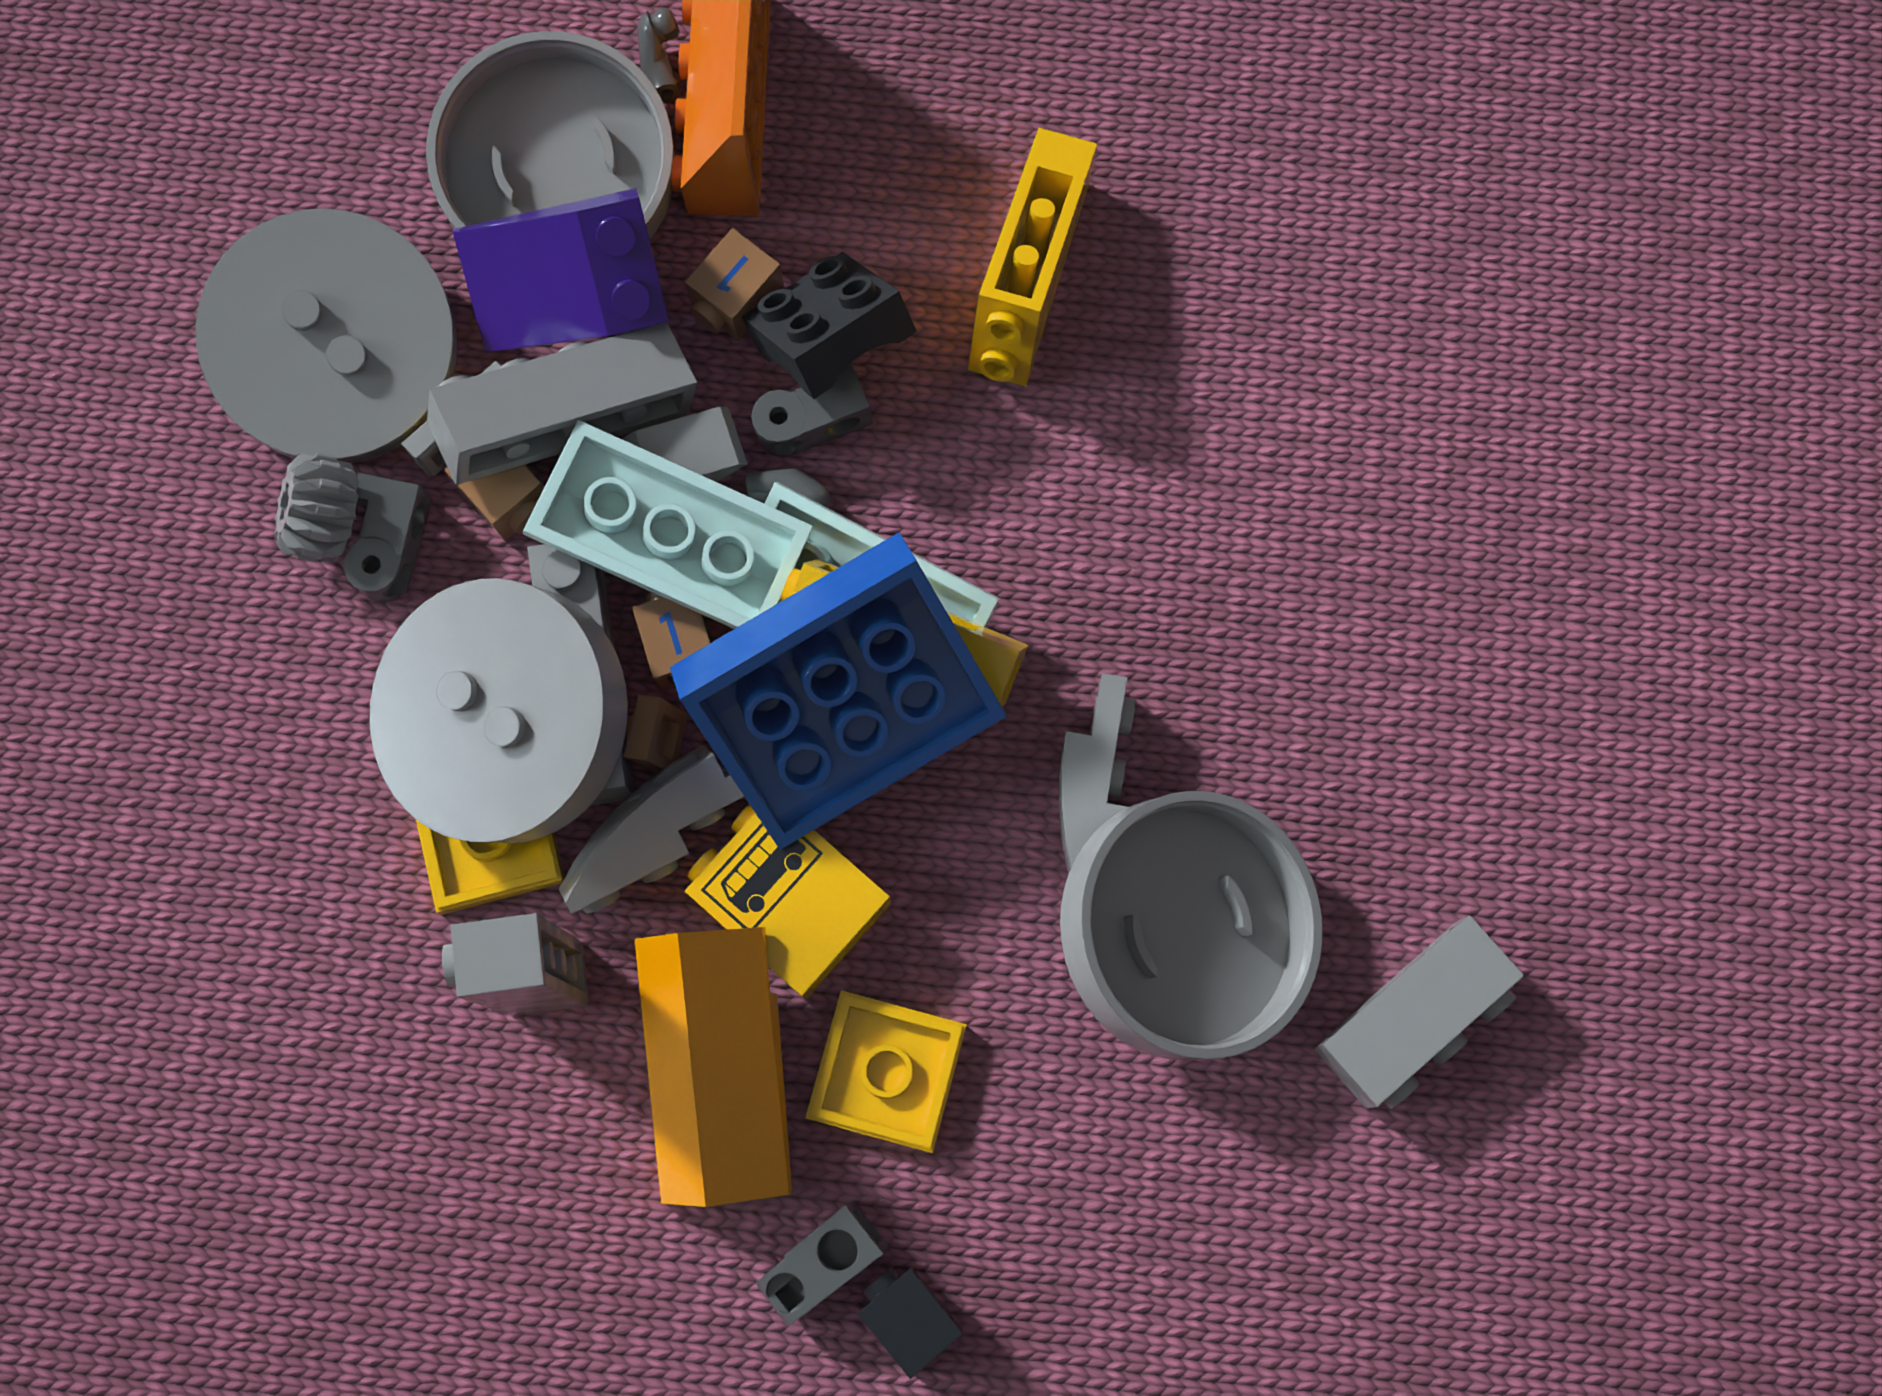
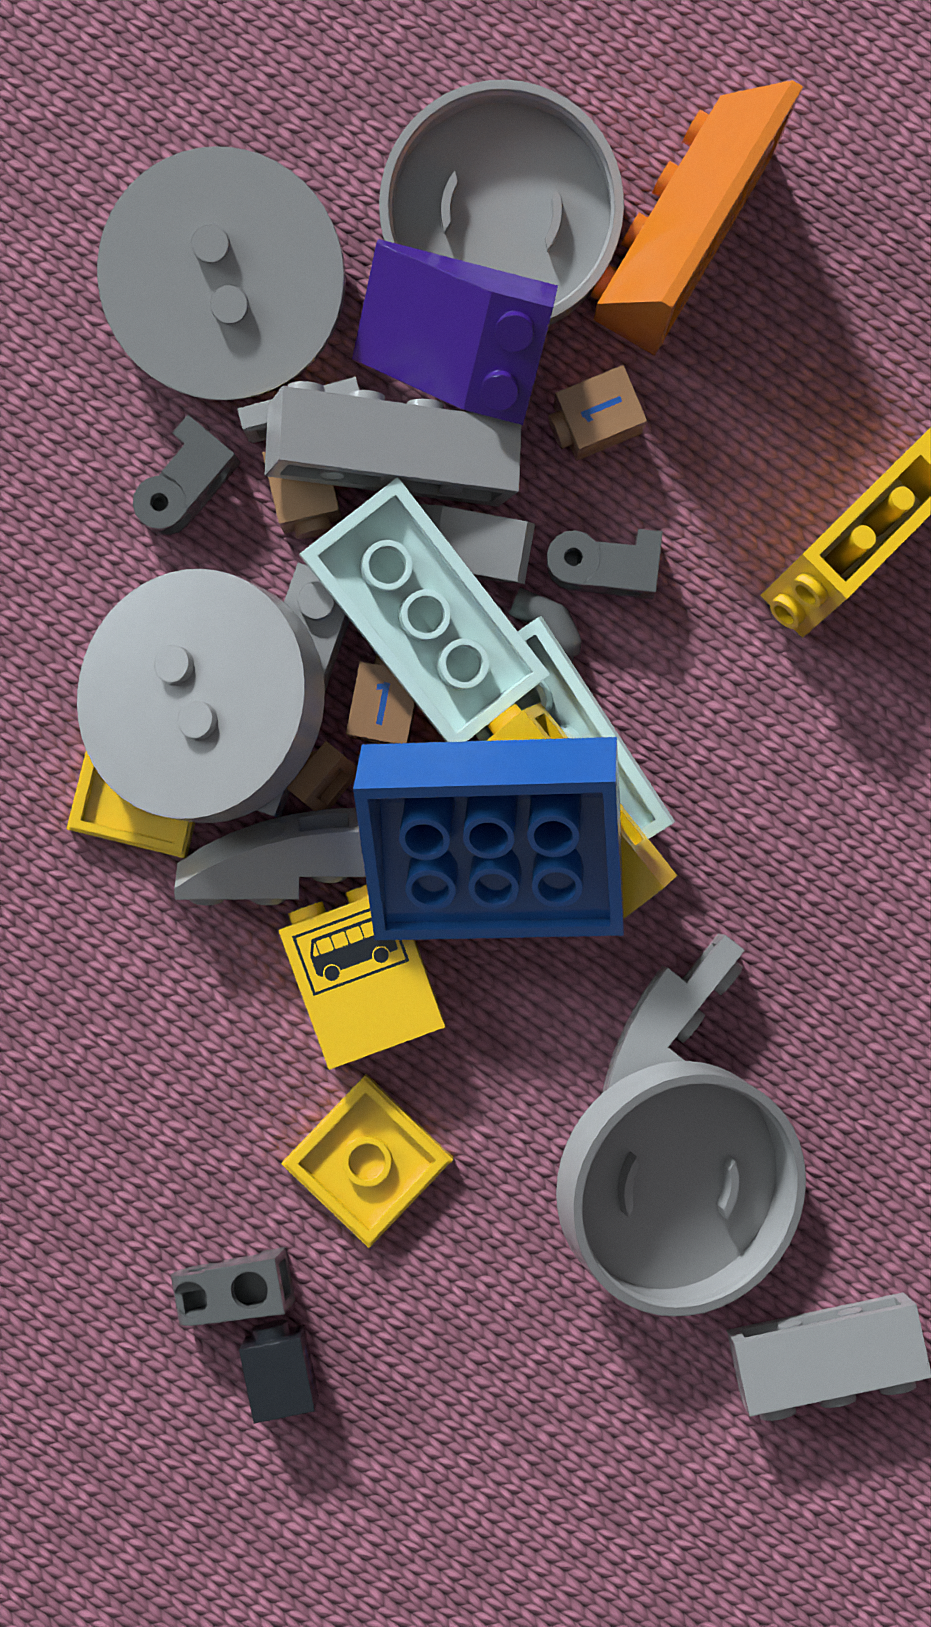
camera: 25 degrees right, 10 degrees up
light grey gear [274,453,359,563] -> none
light grey brick [442,913,589,1017] -> none
light orange slope [634,927,792,1207] -> none
dark grey arm [637,8,680,104] -> none
black brick [742,252,917,399] -> none

